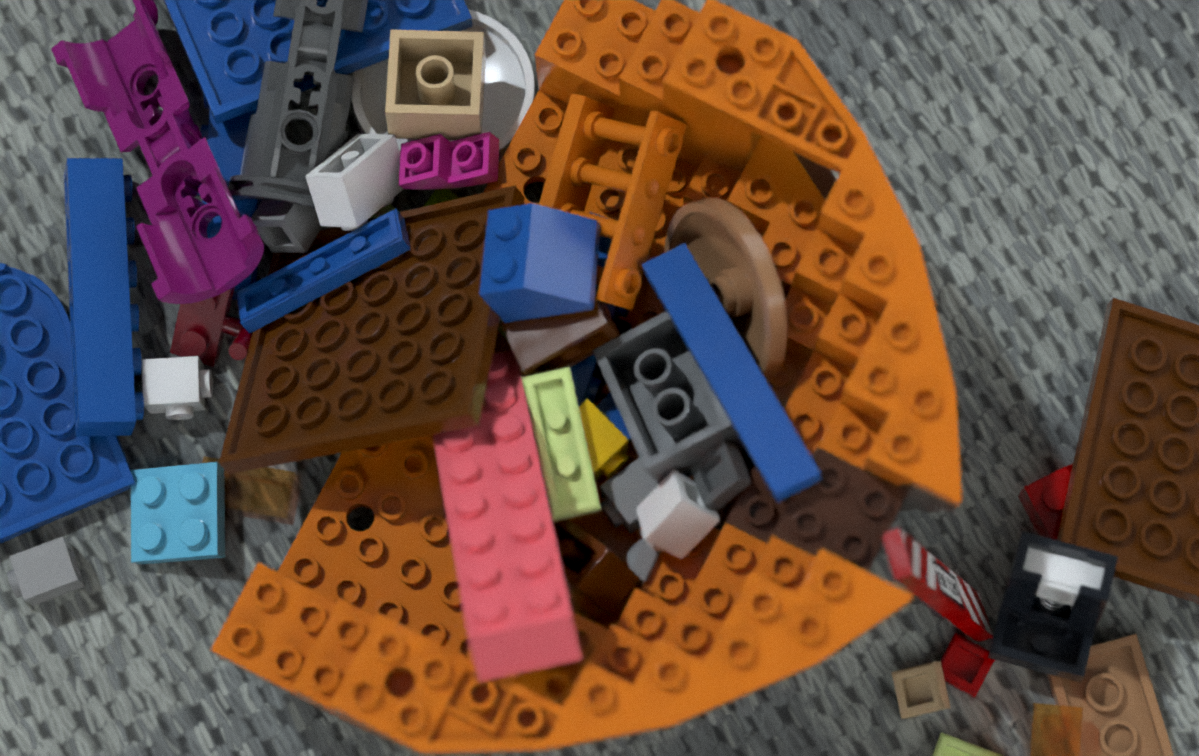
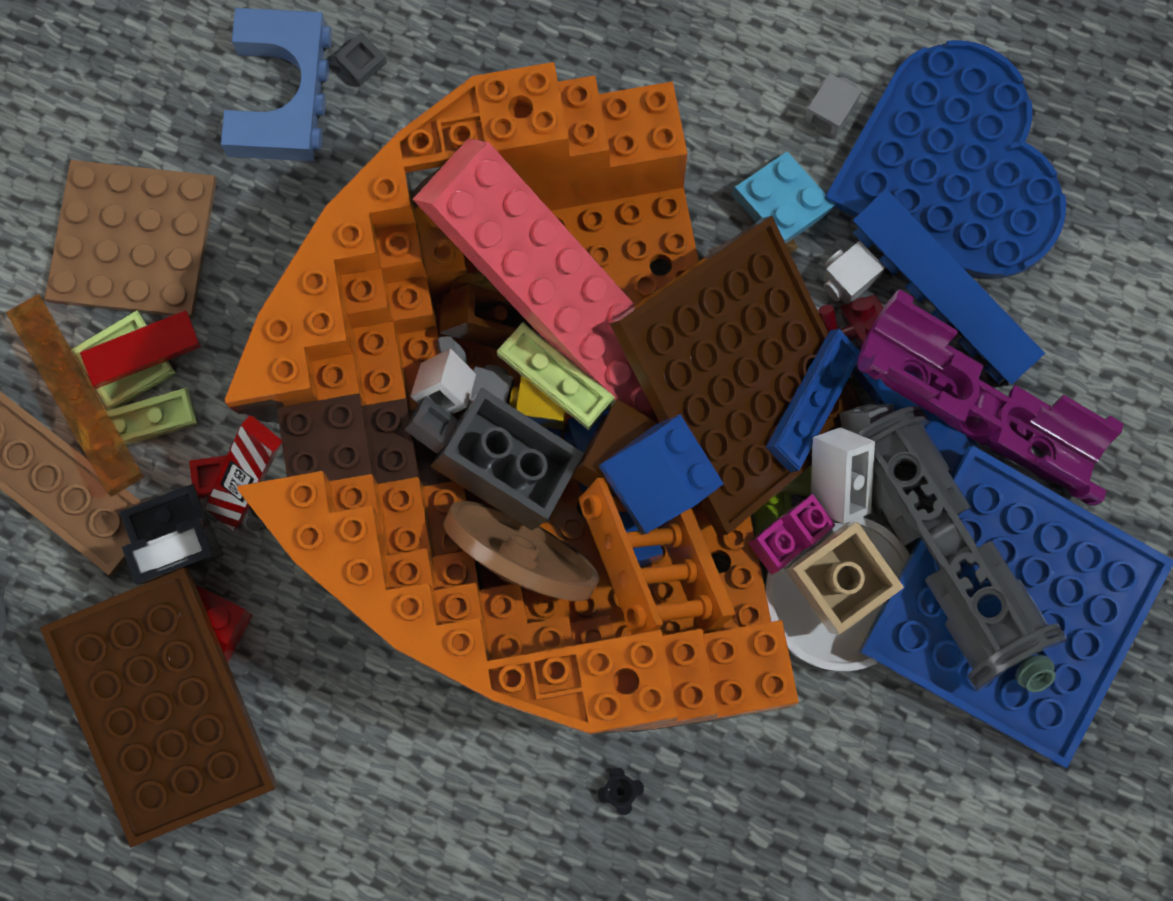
camera: 140 degrees right, 0 degrees up
blue tile [642,243,822,503] -> none
tan tile [891,661,951,719] -> none

